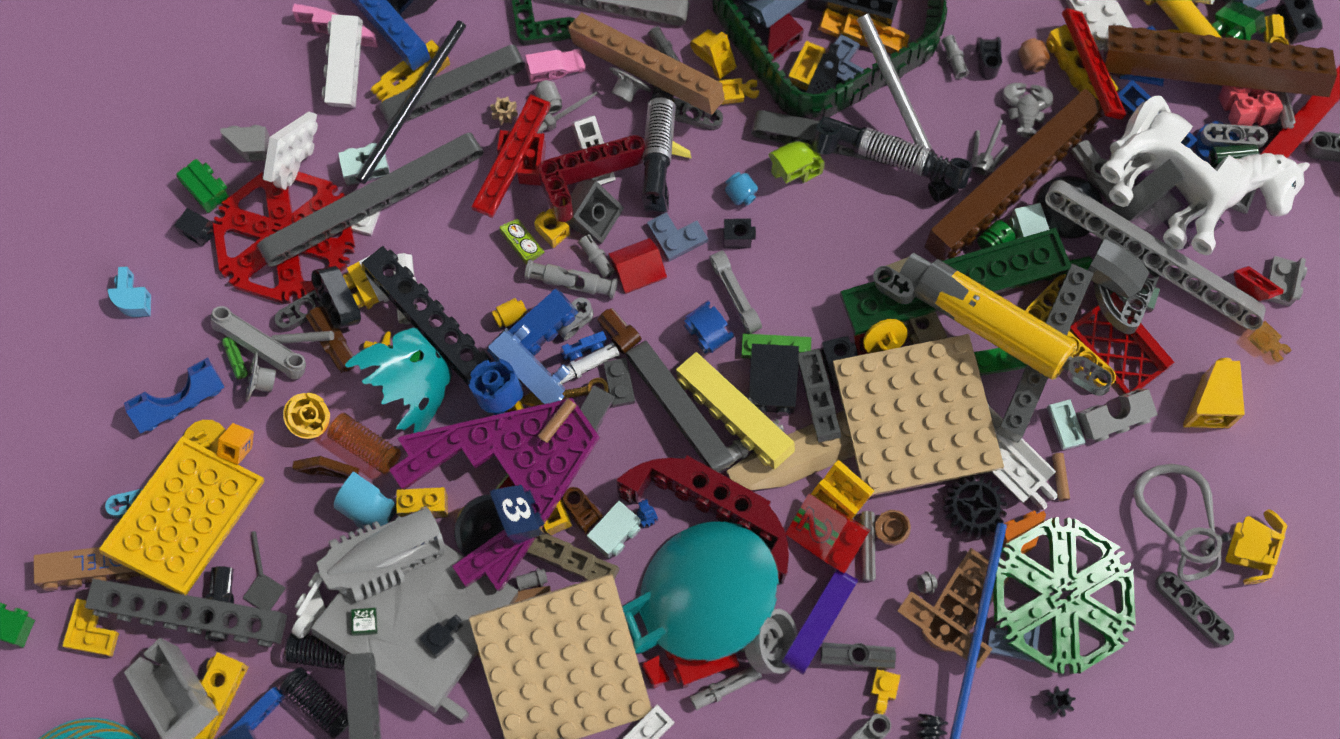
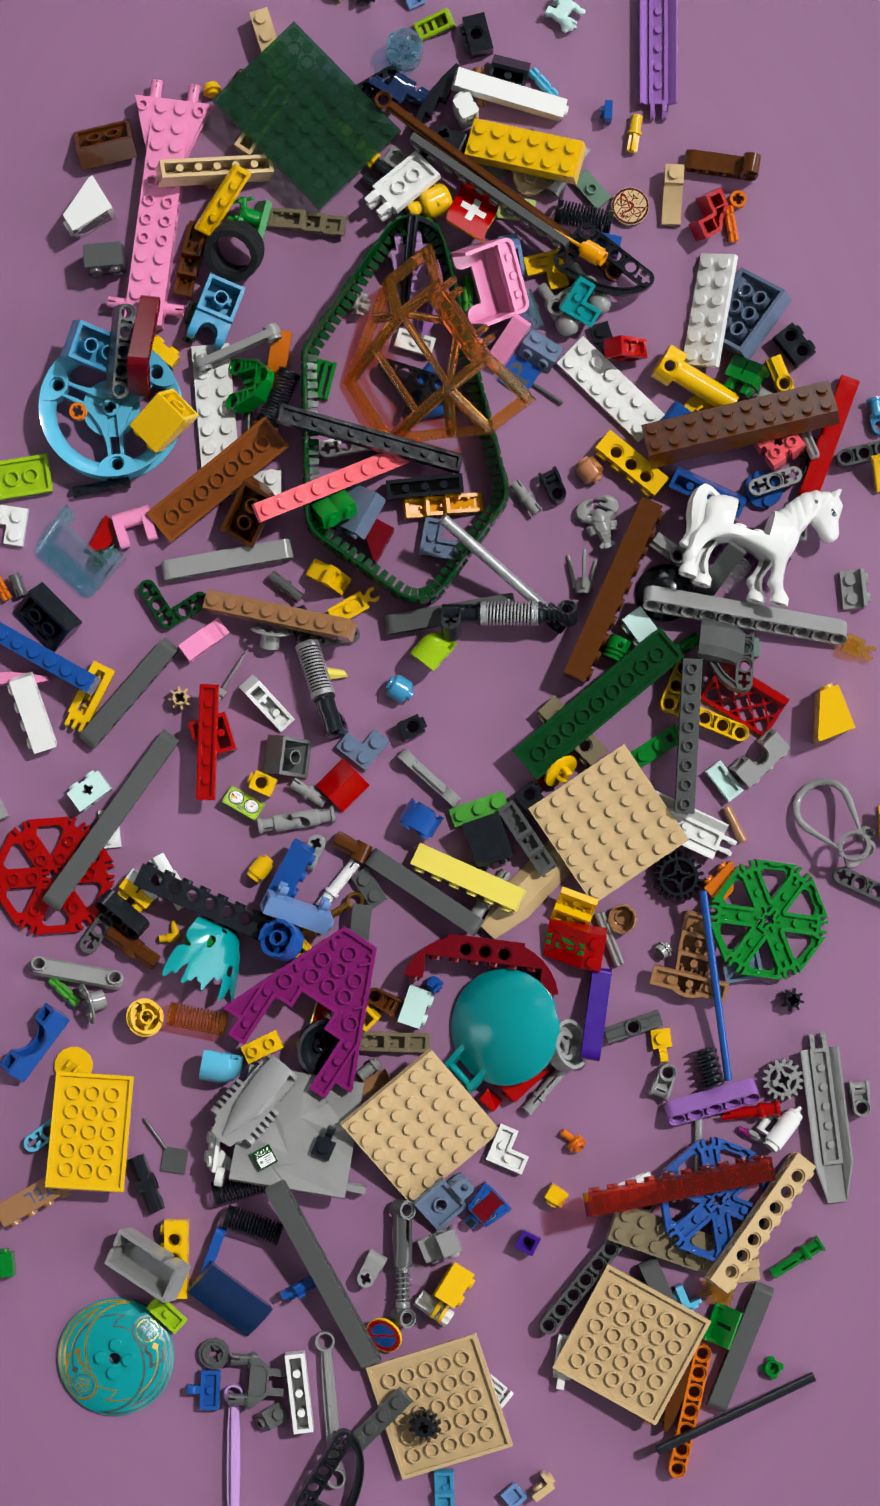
camera: 20 degrees left, 15 degrees up
yellow plate [62,599,119,657] -> none
dark grey brick [85,579,287,647] -> none
light orange brick [217,423,254,465] -> none
white plate [263,112,318,190] -> none
light grey bar [271,331,334,344] -> none
reddish brown tile [292,456,359,479] -> none
black piece [356,20,466,184] -> none
dark blue slope [490,485,545,545] -> none
light grey brick [534,80,562,114] -> none
dark red beam [538,135,645,222] -> none
medium nougat piece [538,398,577,443] -> none
blue wing [560,331,607,362] -> none
yellow piece [788,41,826,91] -> none
black piece [806,43,840,94] -> none
piece [873,252,1112,396] -> none
red tile [1062,8,1126,119] -> none
dark green axle [1209,144,1259,168] -> none
red slope [1233,266,1284,301] -> none

